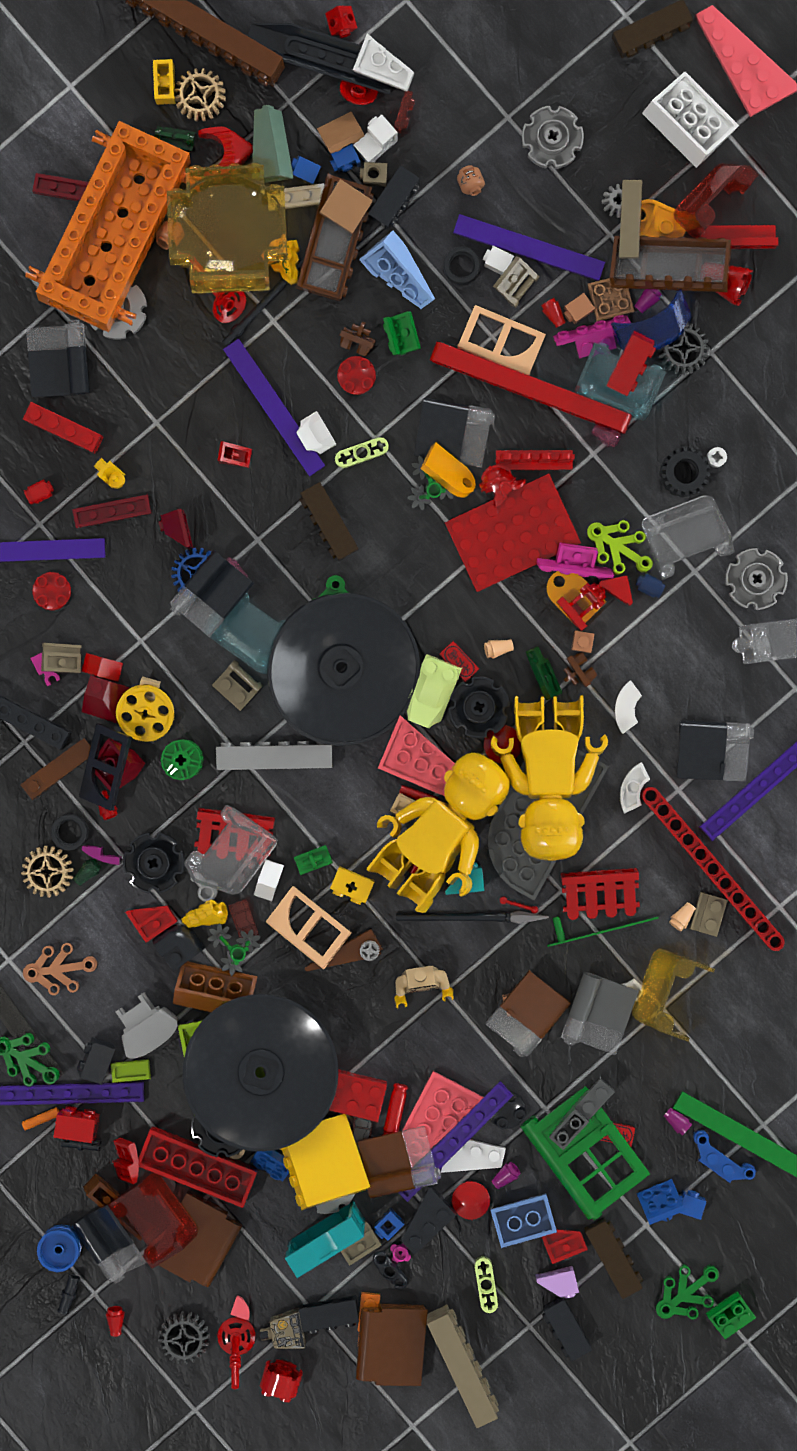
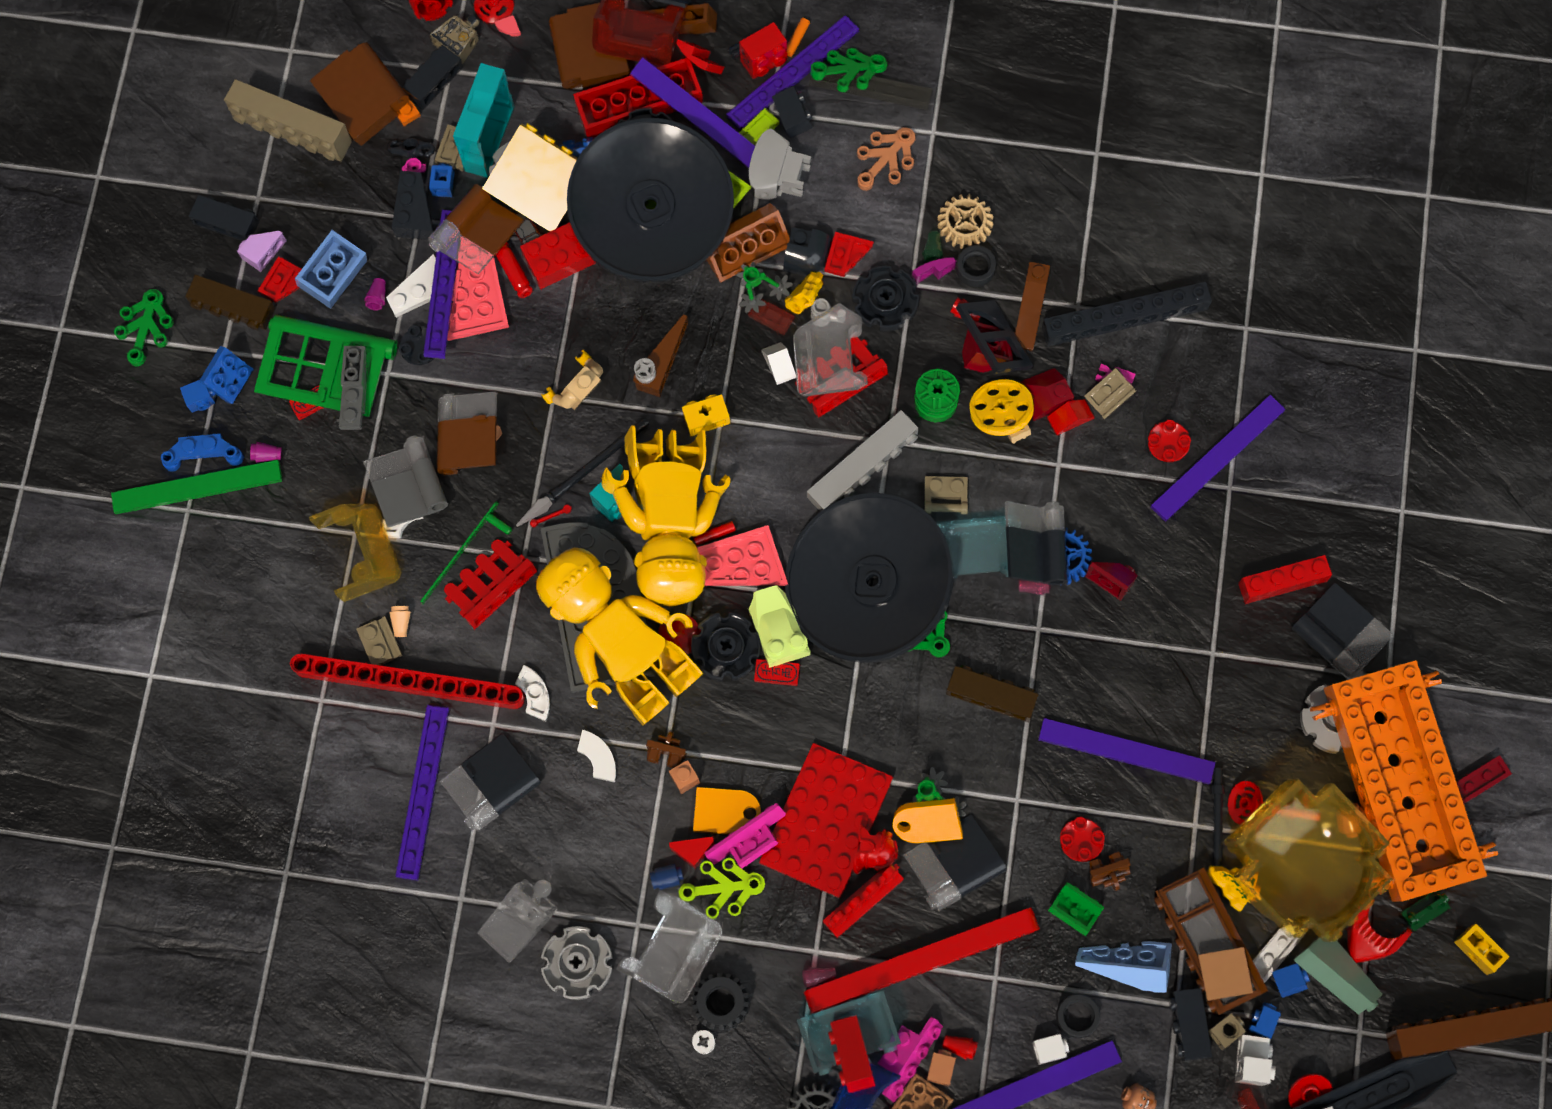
camera: 140 degrees right, 15 degrees down
red brick [24,479,54,505] -> none
dark red plate [72,494,152,529] -> none
yellow hips [94,458,125,489] -> none
tan gear [175,68,226,121] -> none
red slope [218,441,252,468] -> none
light nougat window [266,886,352,969] -> none
green hips [294,845,333,875] -> none
white slope [296,411,336,454] -> none
medium nougat tile [317,112,365,153] -> none
yellowish green beam [335,437,389,468] -> none
tan tile [390,793,415,814] -> none
red dish [452,1181,490,1220] -> none
light nougat window [457,305,546,376] -> none
yellowish green beam [475,1256,498,1313] -> none
light nougat cone [484,639,514,659] -> none
dark tan plate [493,256,540,308] -> none
dark green hinge [526,647,562,700] -> none
red tile [556,582,607,631] -> none
green brick [706,1291,756,1339] -> none
none -> dark purple tile [630,57,755,168]

